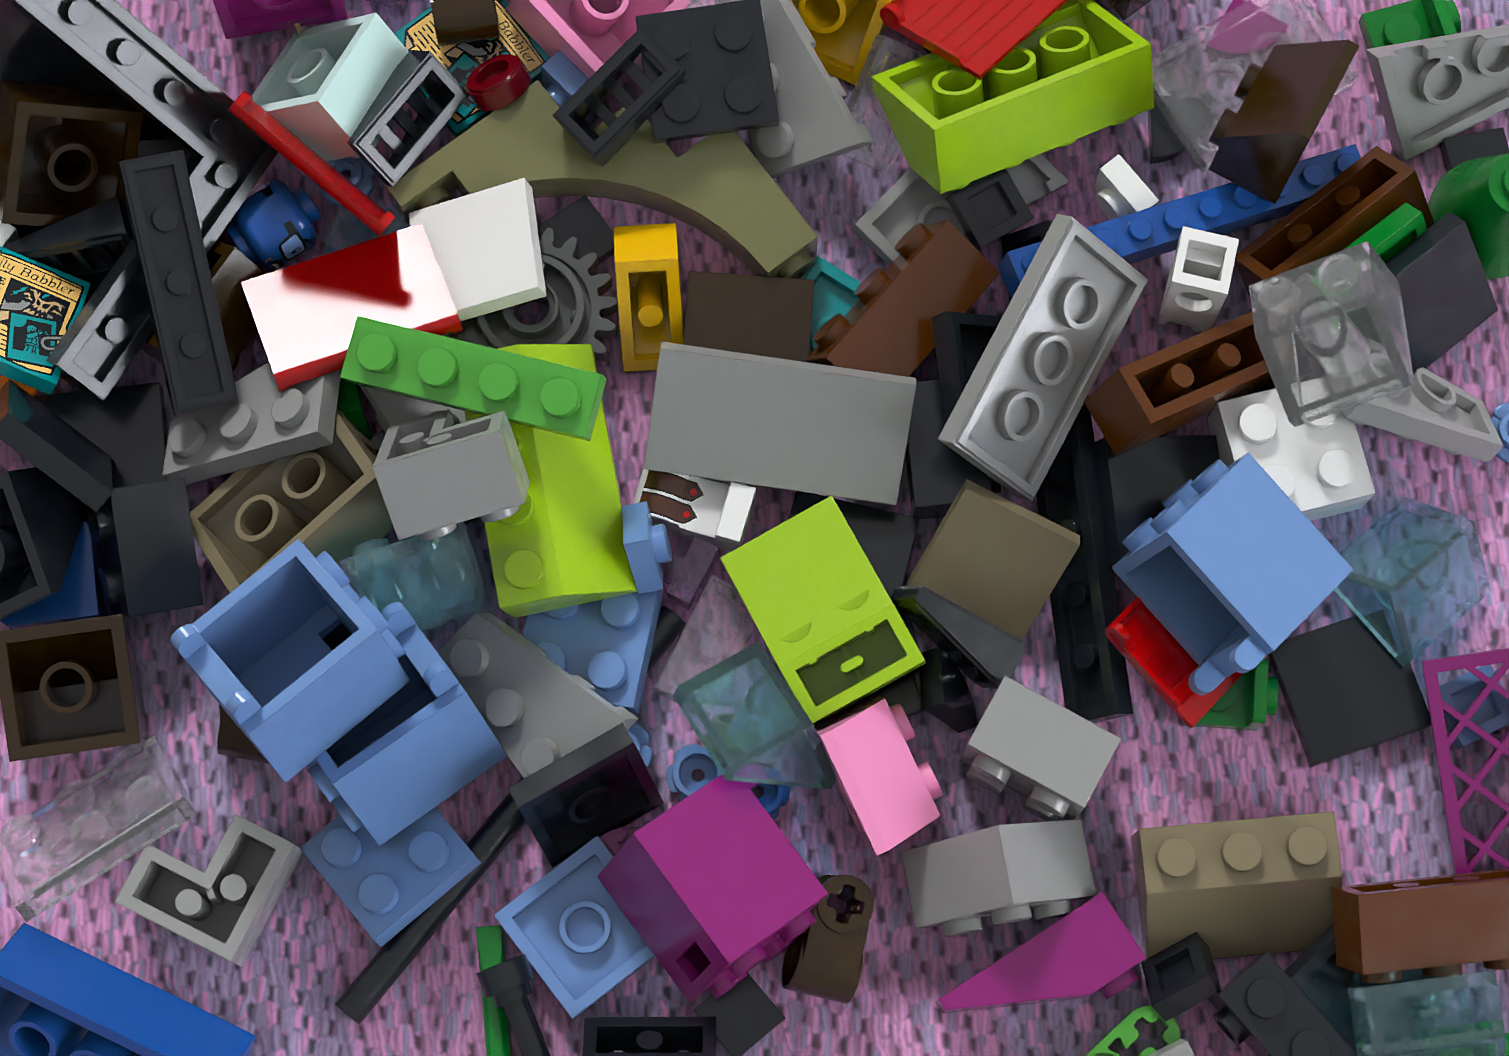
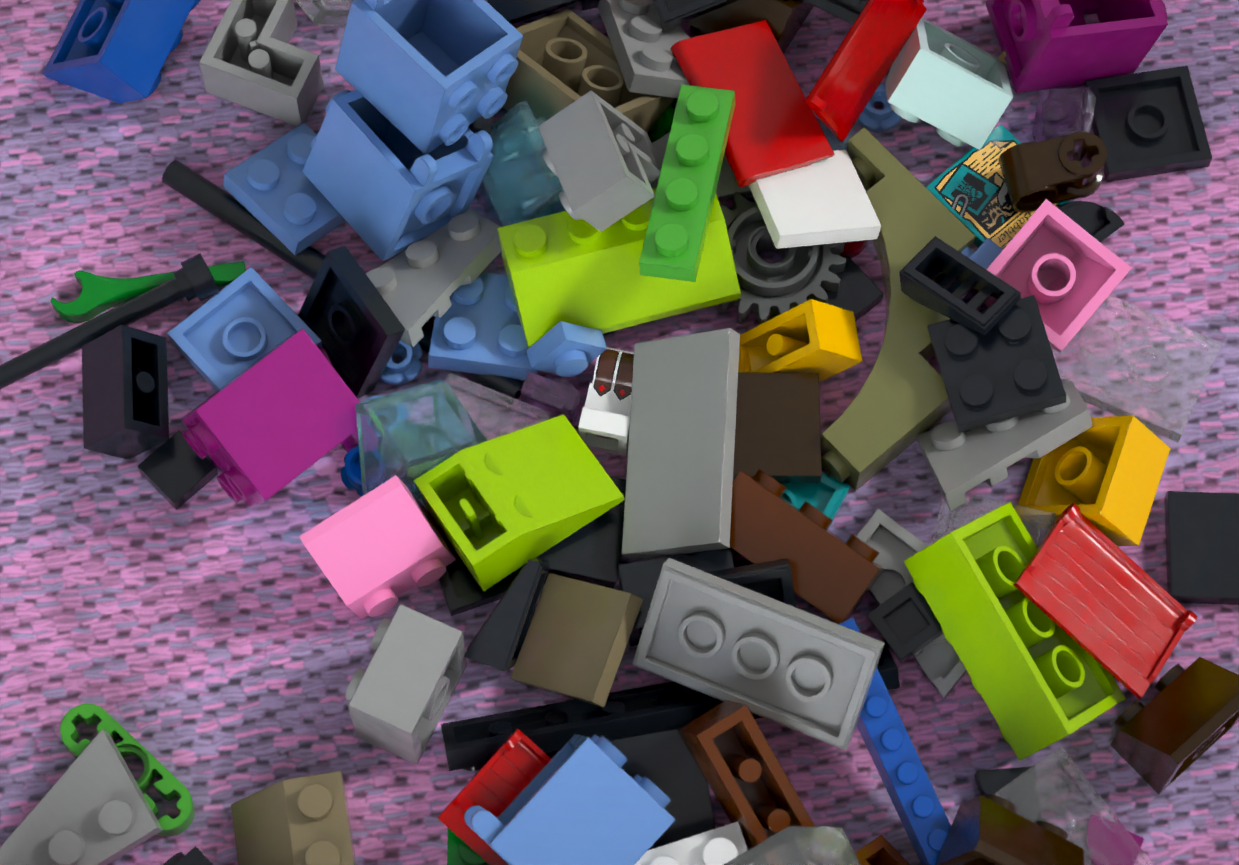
camera: 85 degrees right, 10 degrees down
blue head [225,179,321,272] -> none
black slope [347,50,469,187] -> none
dark red tile [465,54,531,112] -> none
dark brown piece [781,875,874,1004] -> none
light grey brick [901,819,1097,937] -> none
black tile [920,646,978,733] -> none
magenta slope [935,892,1146,1014] -> none
white plate [1094,154,1159,220] -> none
black tile [1141,932,1221,1021] -> none
white leg [1158,226,1239,333] -> none

